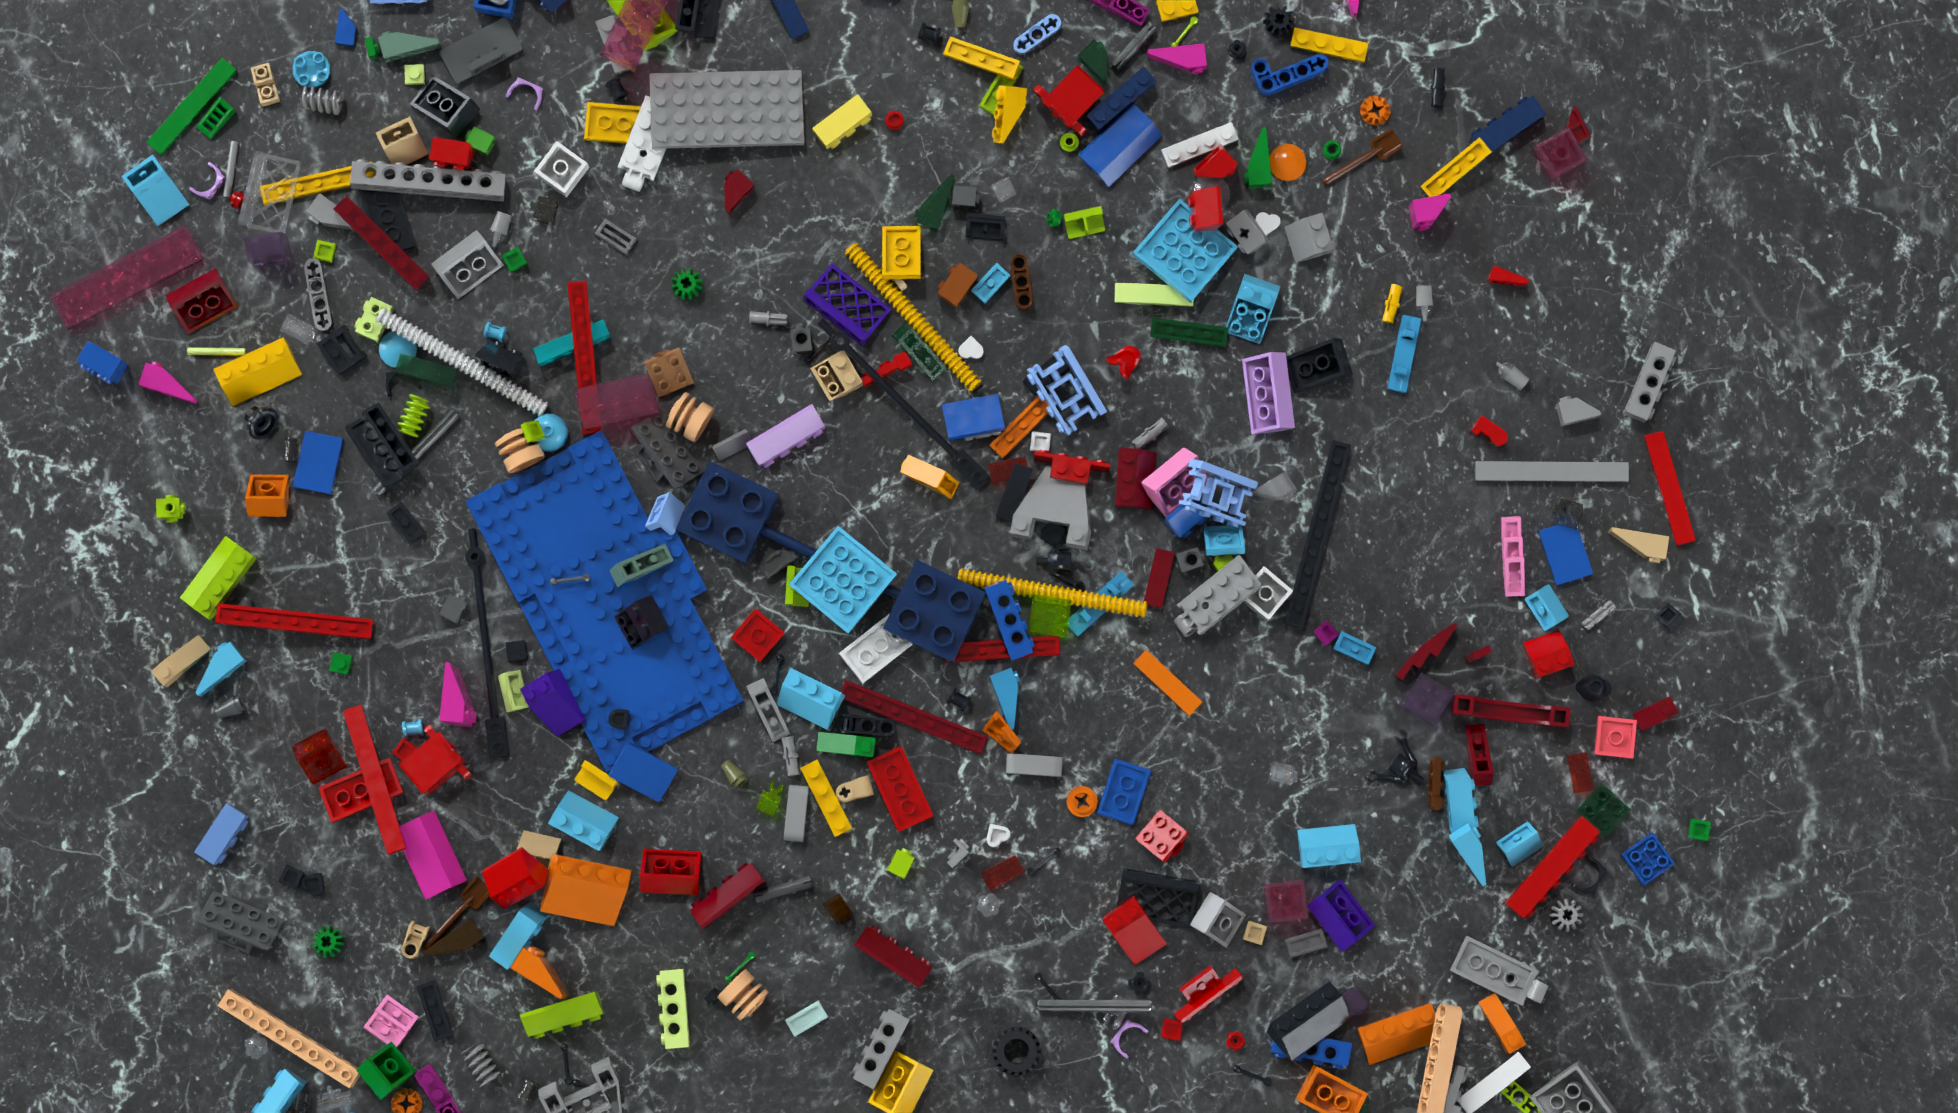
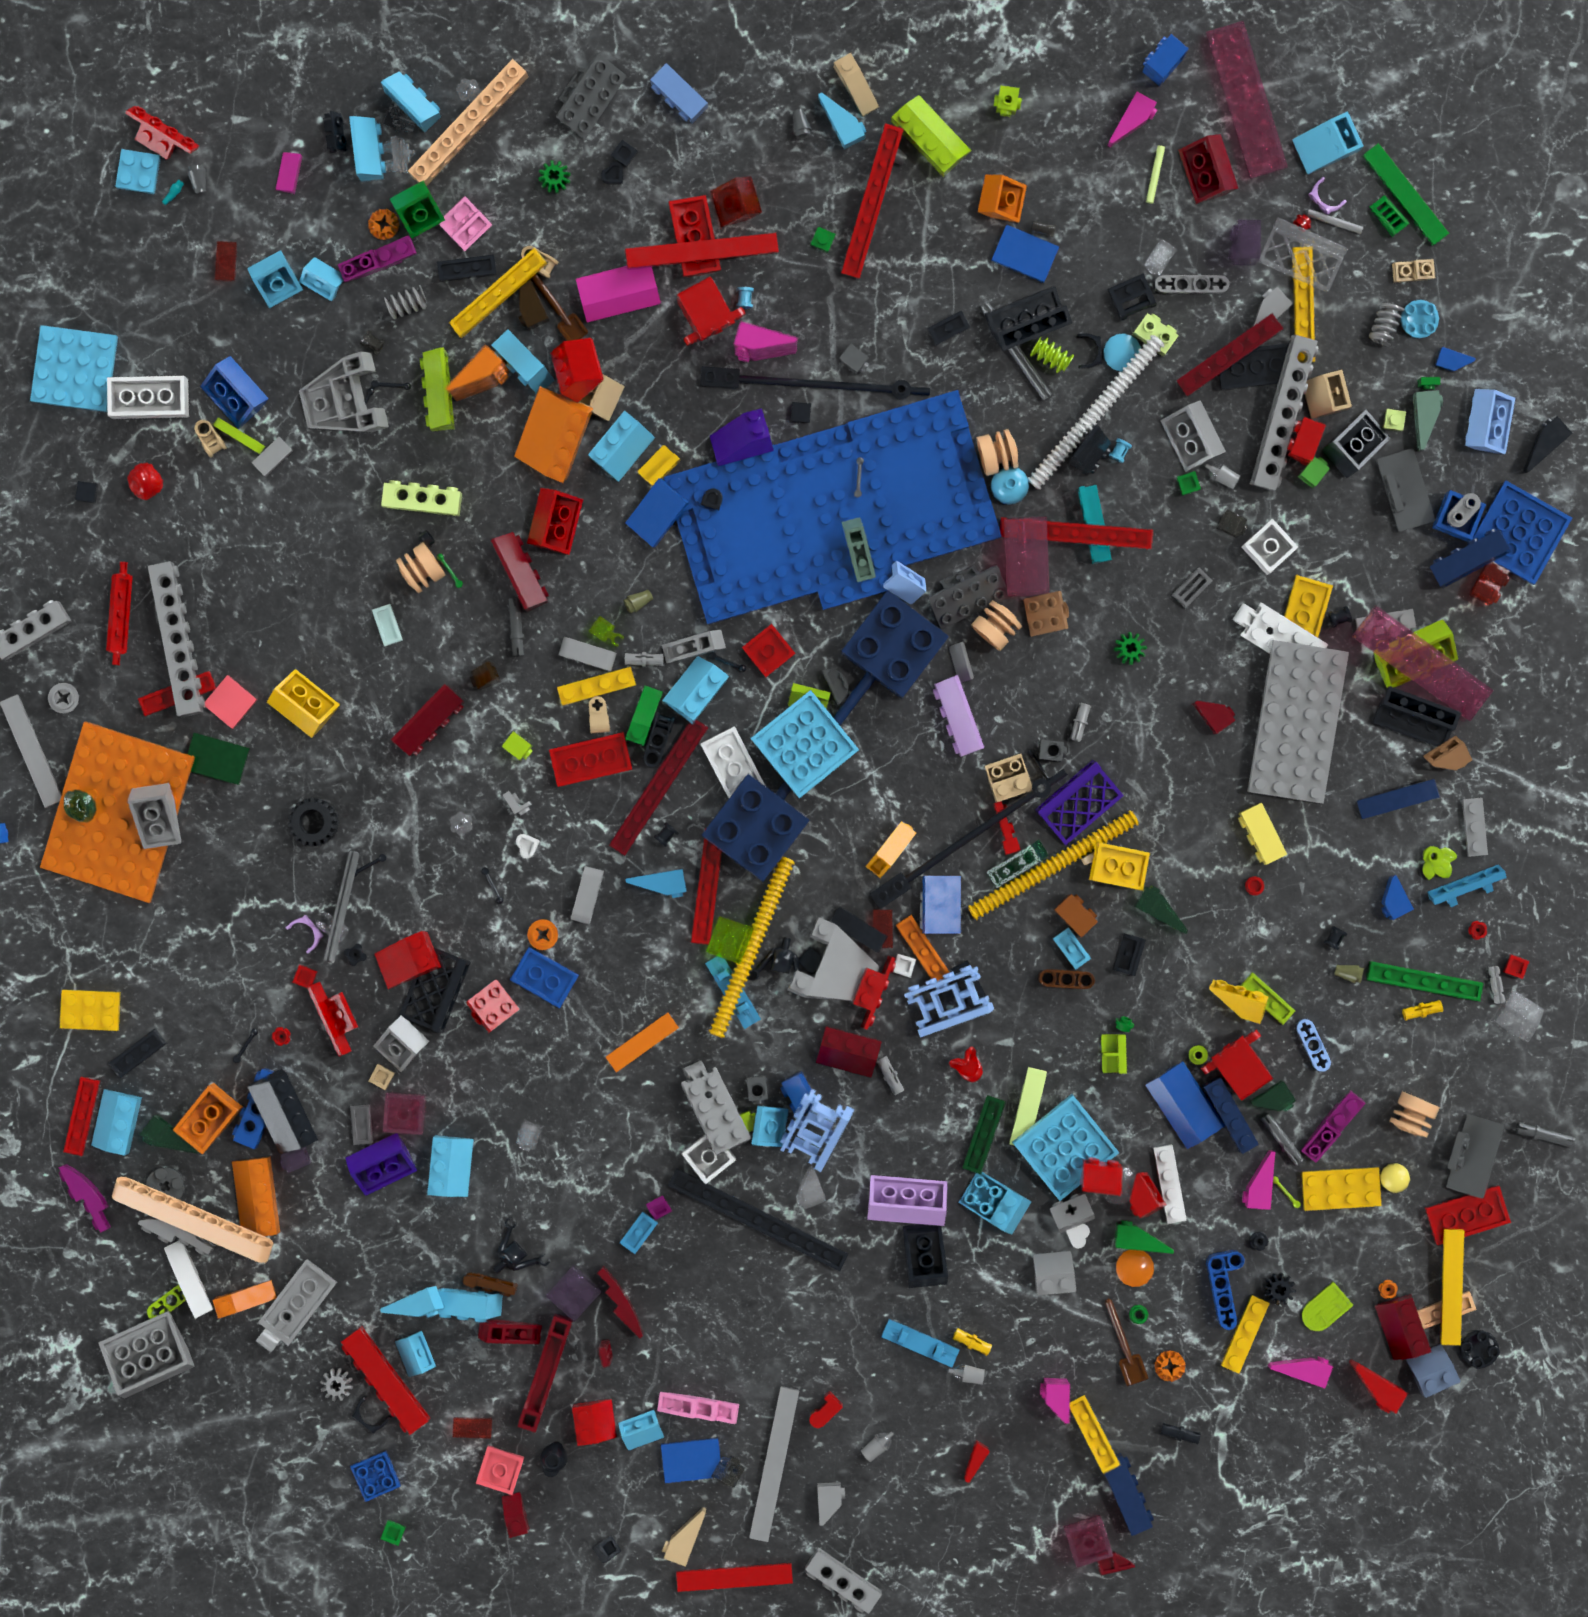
camera: 105 degrees right, 5 degrees up
yellow slope [213,337,302,407] -> none
black hair [244,406,279,440] -> none
lime tile [313,240,337,263] -> none
red tile [392,737,417,761] -> none
clear green slope [394,354,457,390] -> none
yellowish green slope [498,670,529,713] -> none
lavender cap [506,77,543,111] -> none
lime tile [520,420,545,443] -> none
black slope [614,595,670,650] -> none
light grey brick [852,1009,910,1089] -> none
yellow plate [943,37,1021,80] -> none
dark grey brick [952,185,980,210] -> none
white tile [958,336,983,359] -> none
clear red tile [981,855,1024,890] -> none
orange wing [982,711,1021,754] -> none
blue brick [984,579,1035,661] -> none
clear tile [991,177,1017,203] -> none
bright pink slope [1141,448,1208,517] -> none
dark red tile [1143,548,1175,608] -> none
clear green slope [1576,783,1631,839] -> none
light grey axle [1582,600,1616,630] -> none
none -> yellow tile [449,248,547,338]

